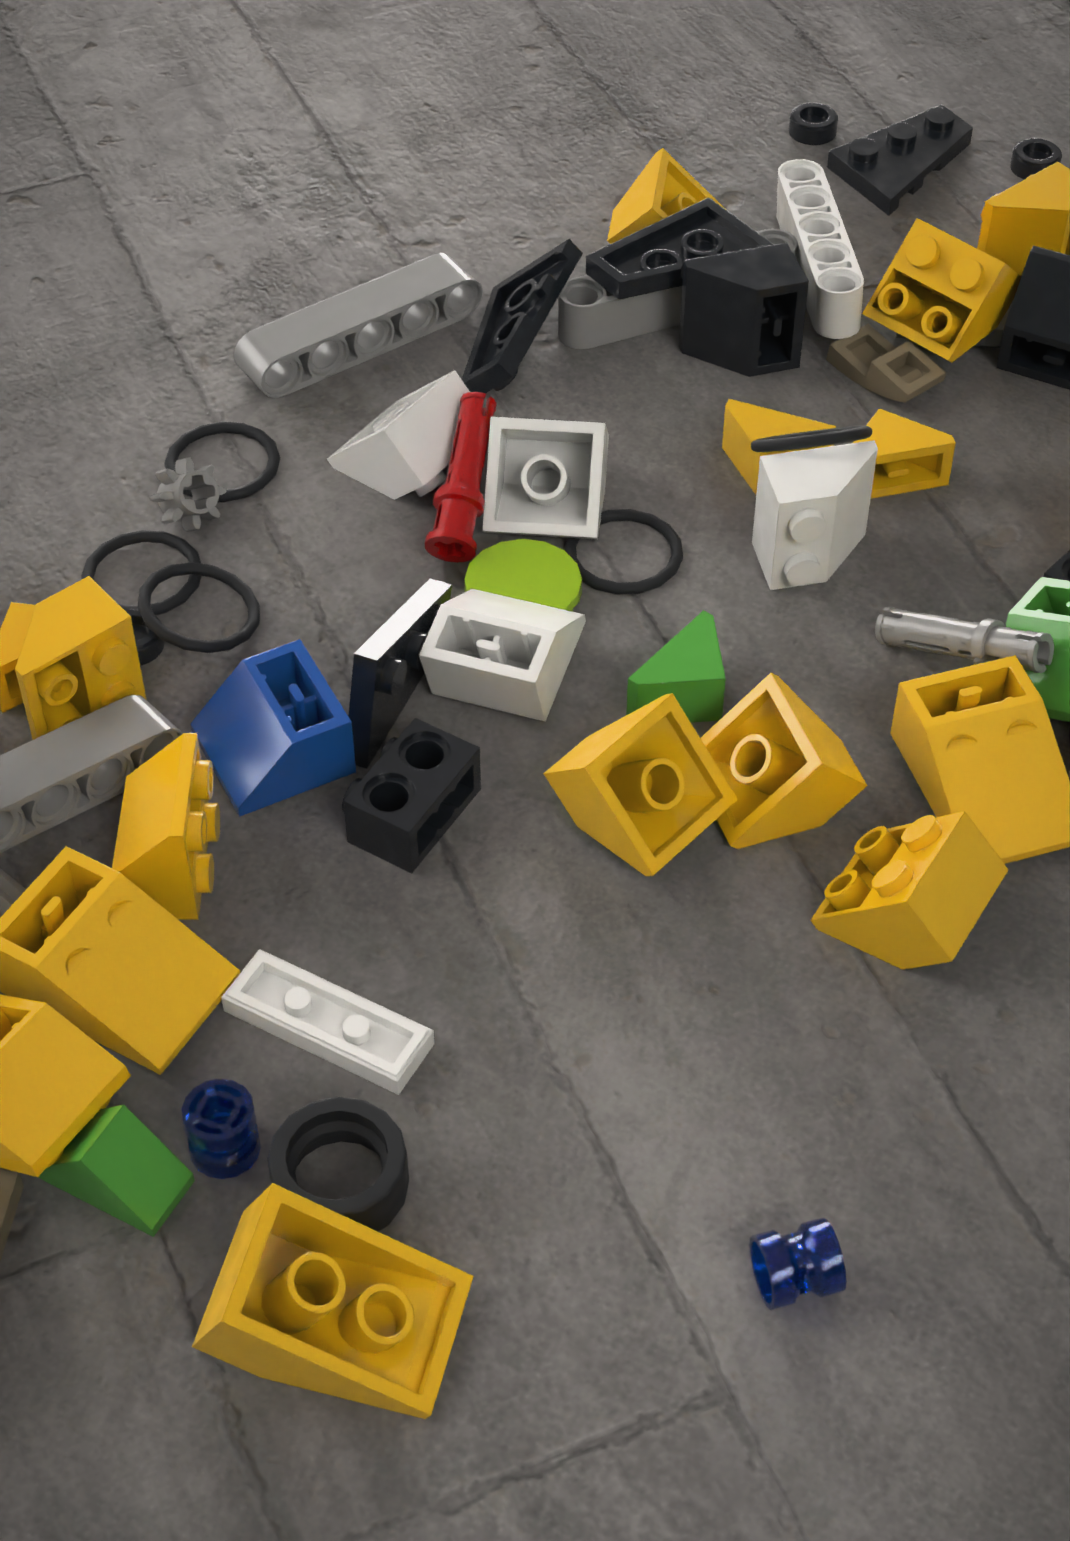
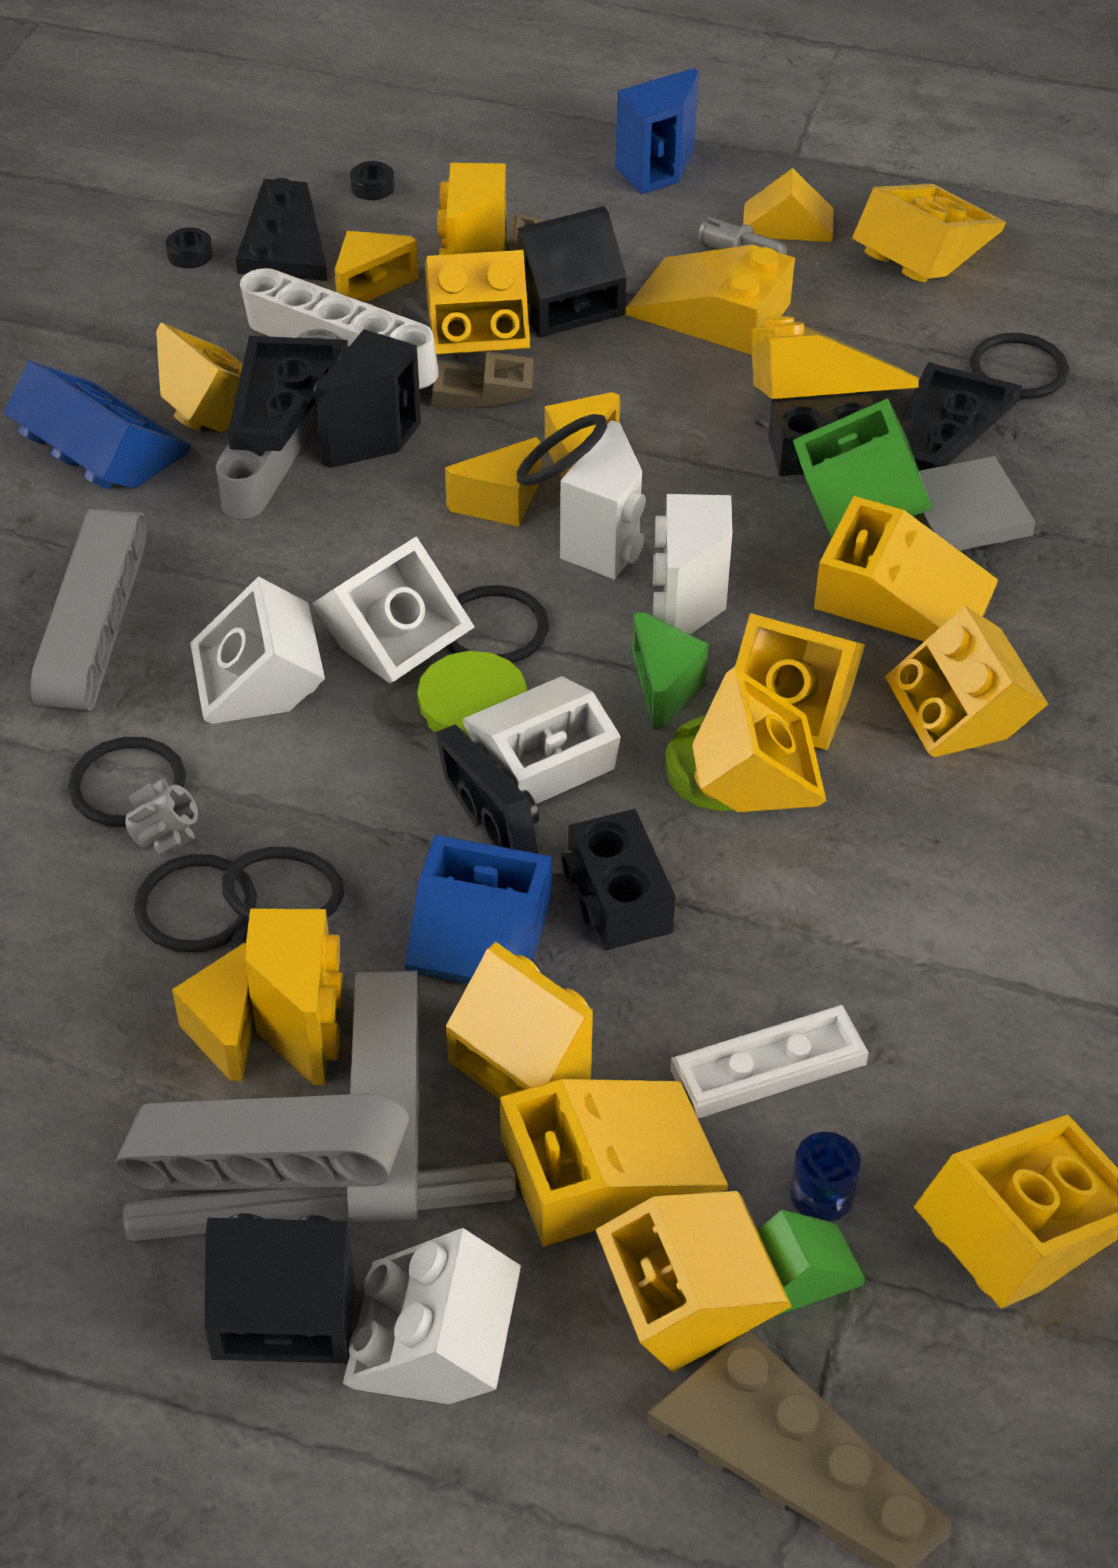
camera: 50 degrees left, 0 degrees up
black tyre [267,1097,409,1232] -> none
red pin [425,392,497,563] -> none
black wing [462,239,583,393] -> none
light grey pin [875,606,1054,673] -> none
none -> blue slope [3,360,191,489]
none -> yellow slope [334,231,419,303]
none -> white slope [653,494,732,634]

